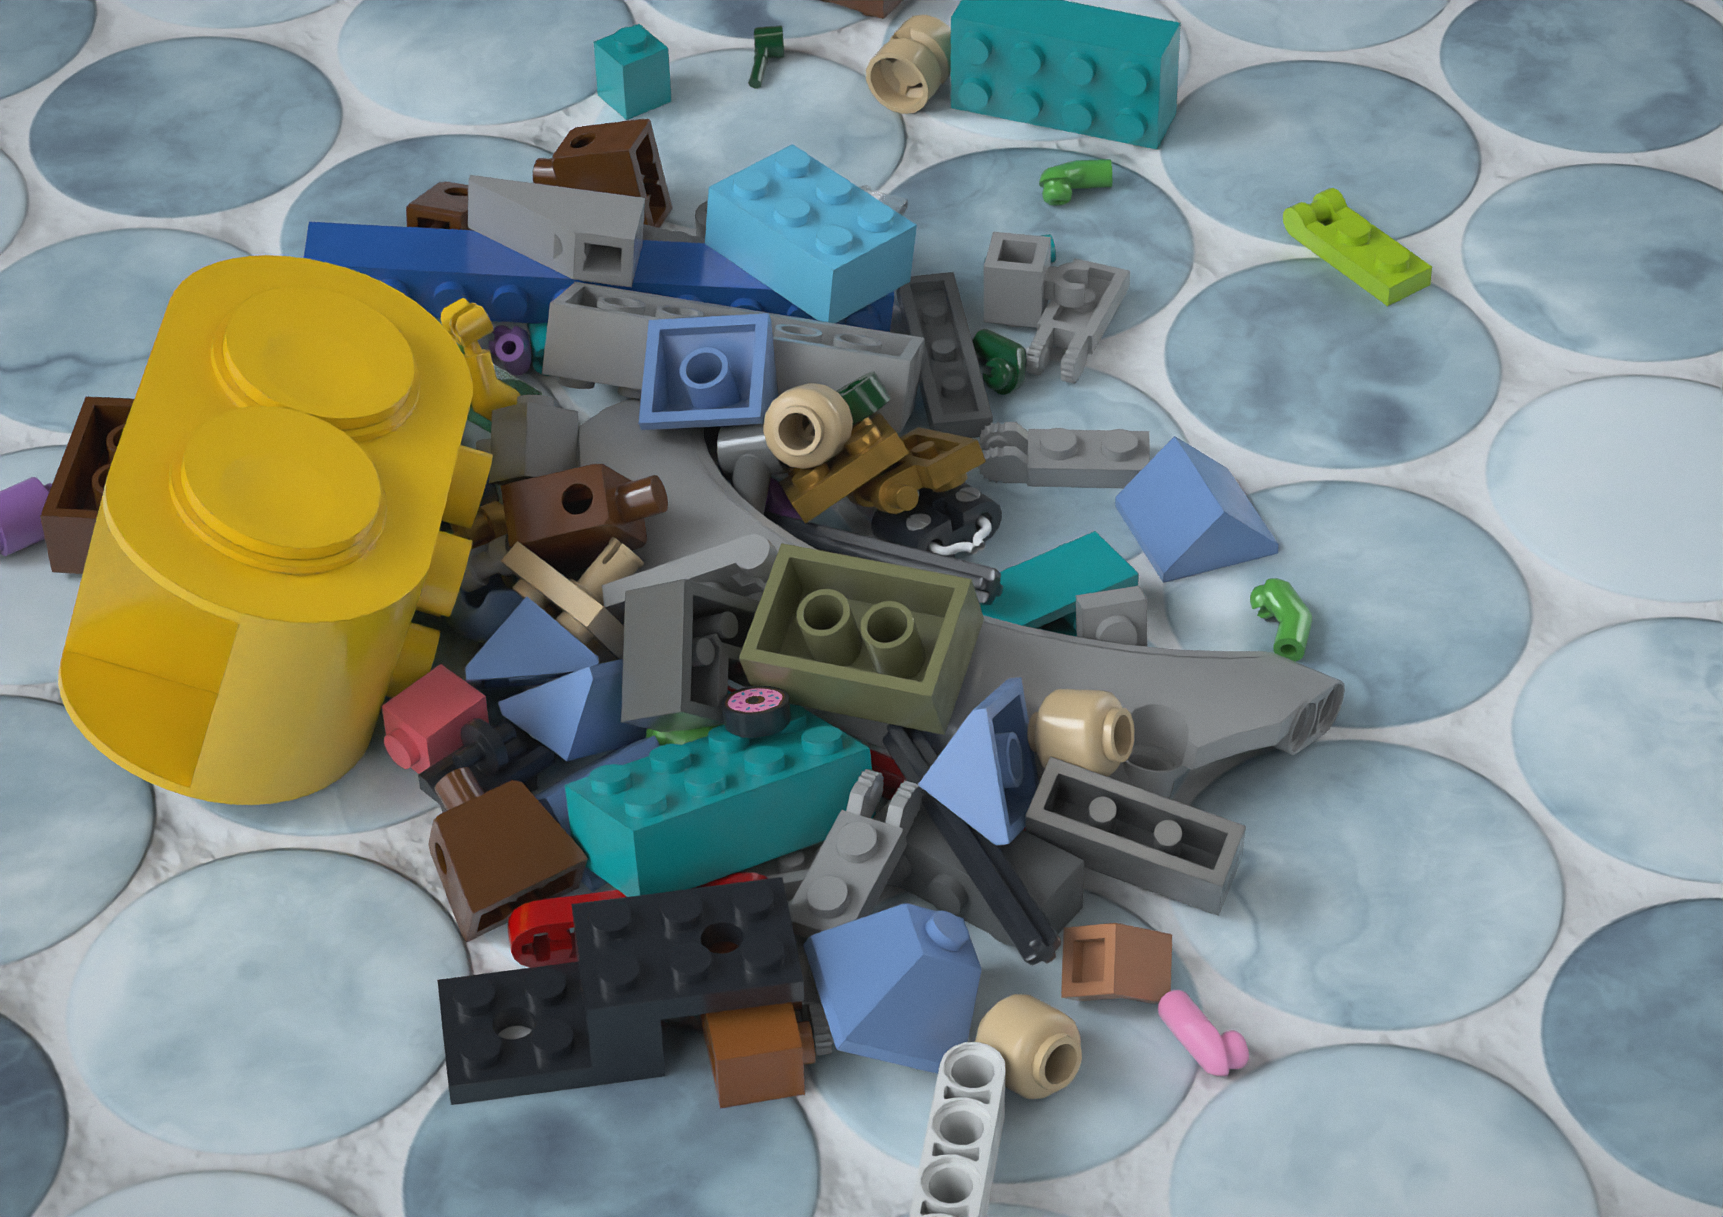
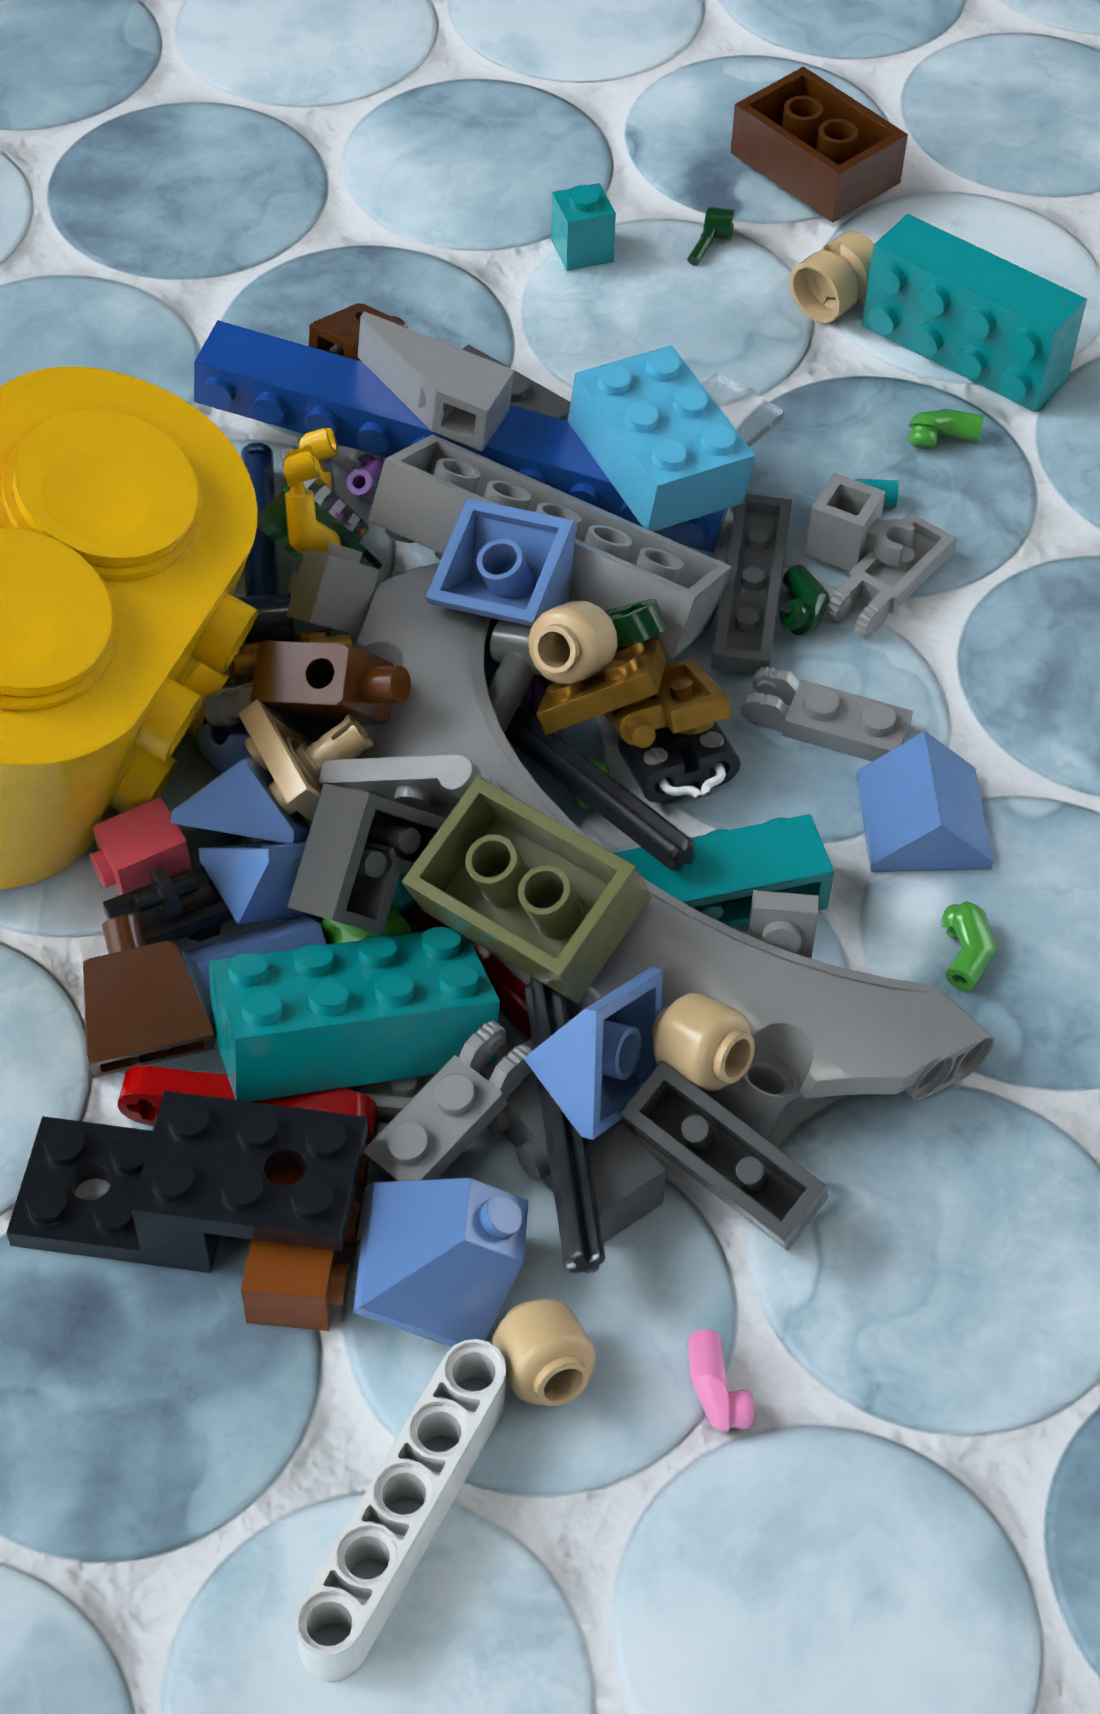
camera: 15 degrees right, 10 degrees up
reddish brown torso [532,119,672,228] -> none
black tile [721,686,791,738] -> none
nougat panel [1061,923,1172,1004] -> none

